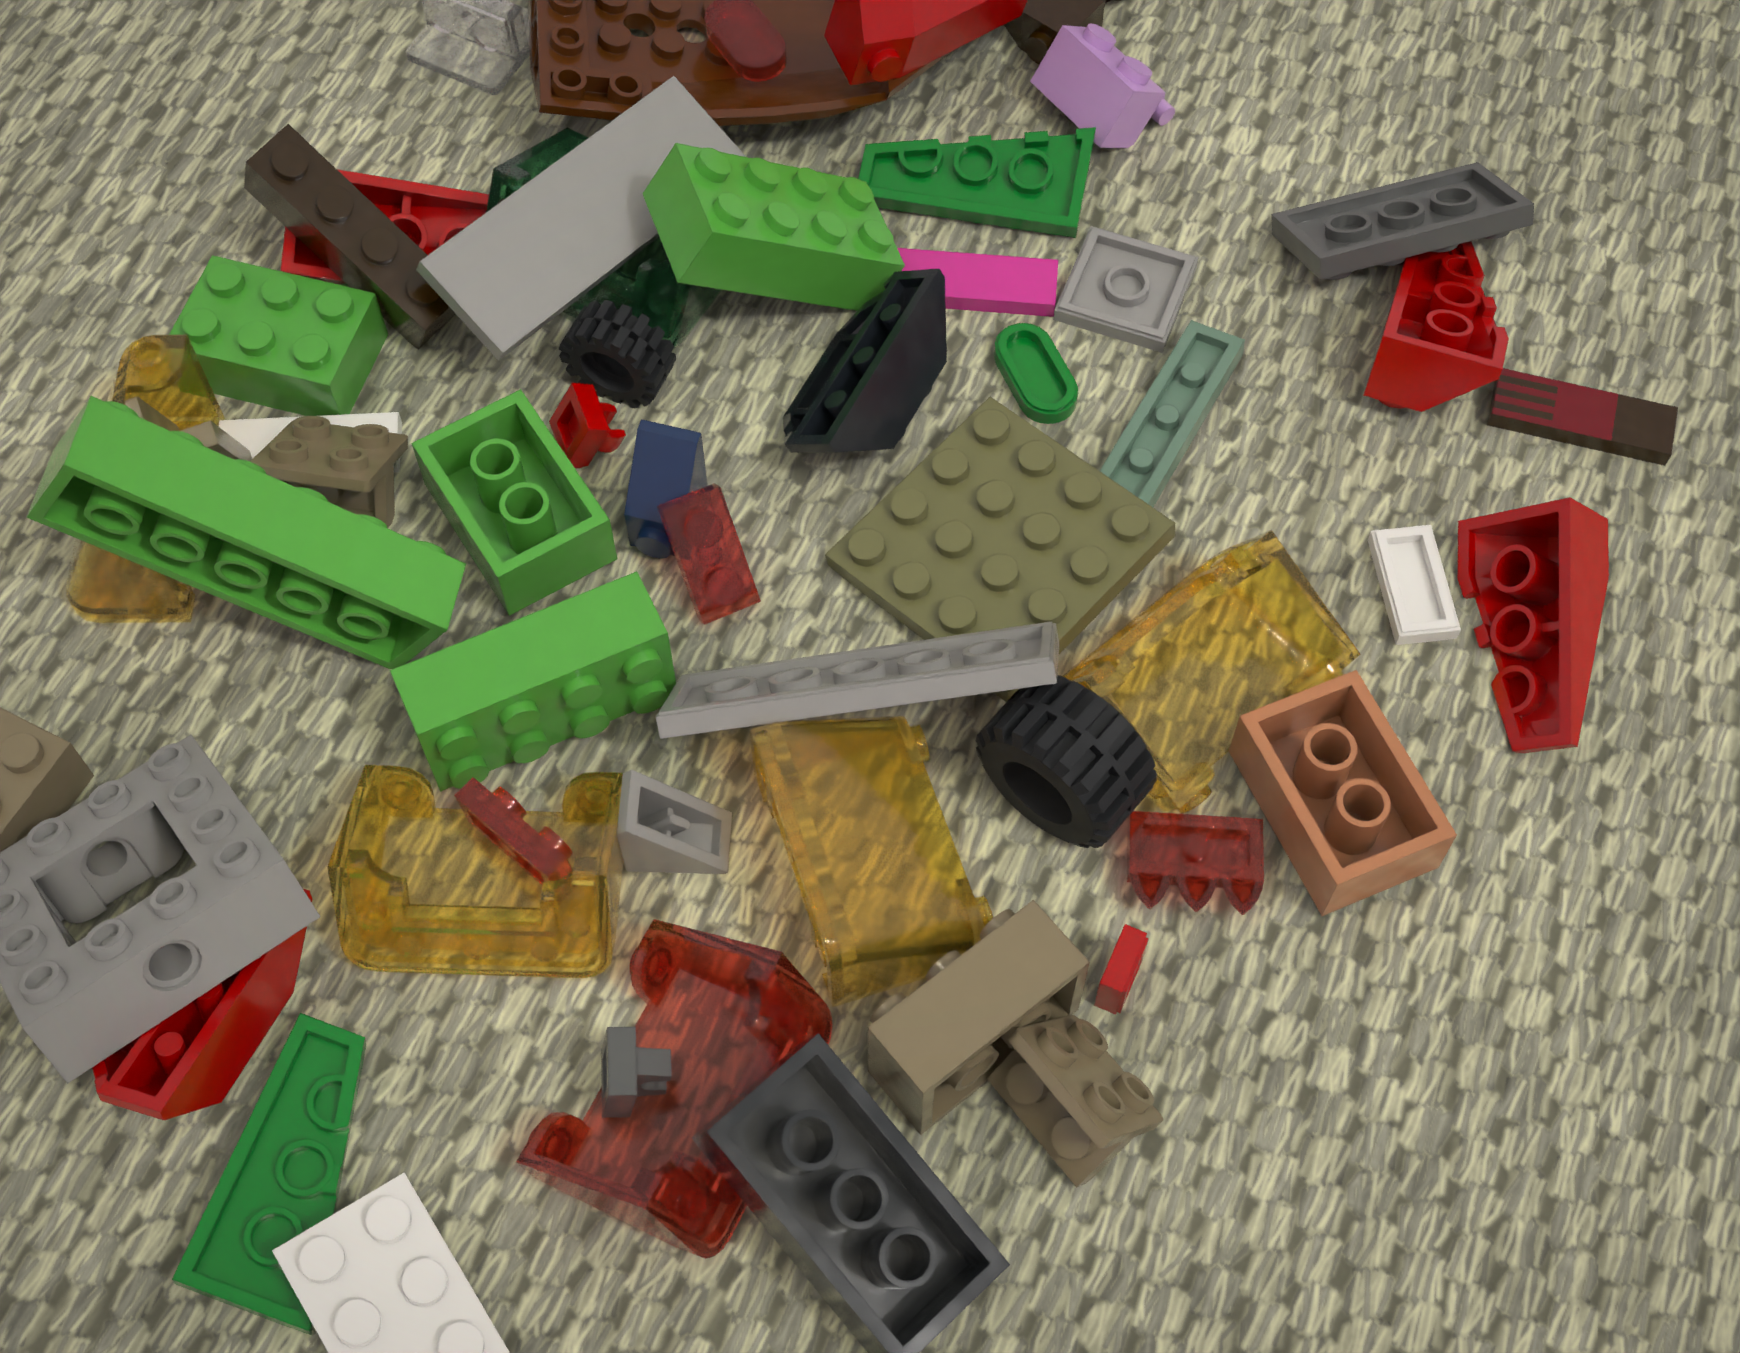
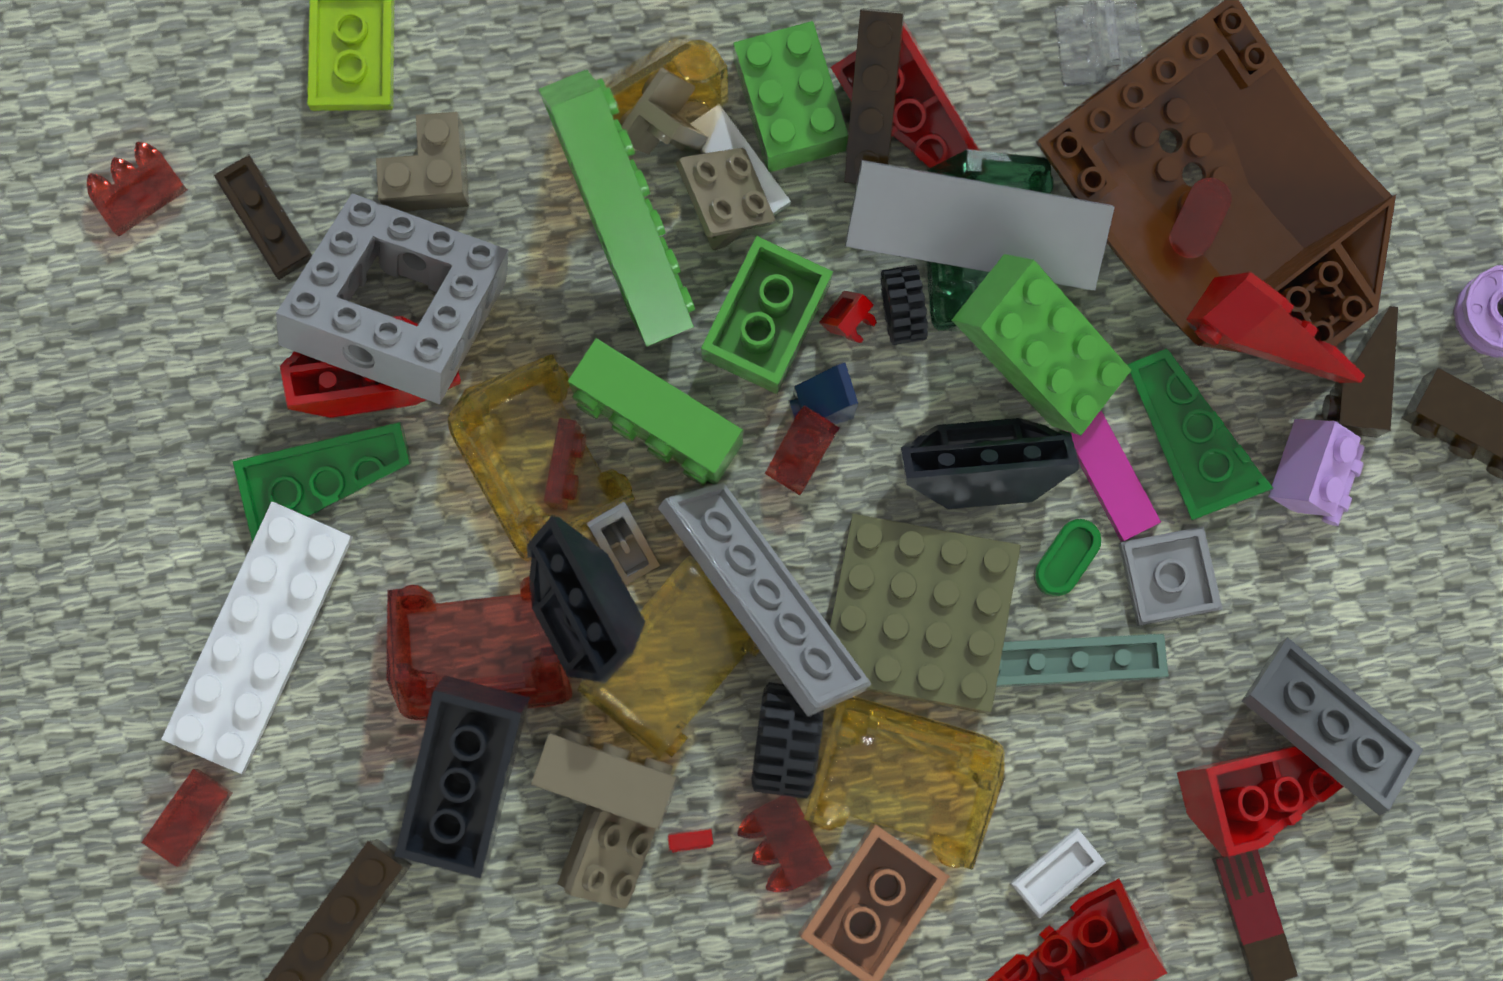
camera: 55 degrees right, 20 degrees up
dark grey tile [601,1027,672,1118] -> none
none -> black wedge [527,515,646,683]

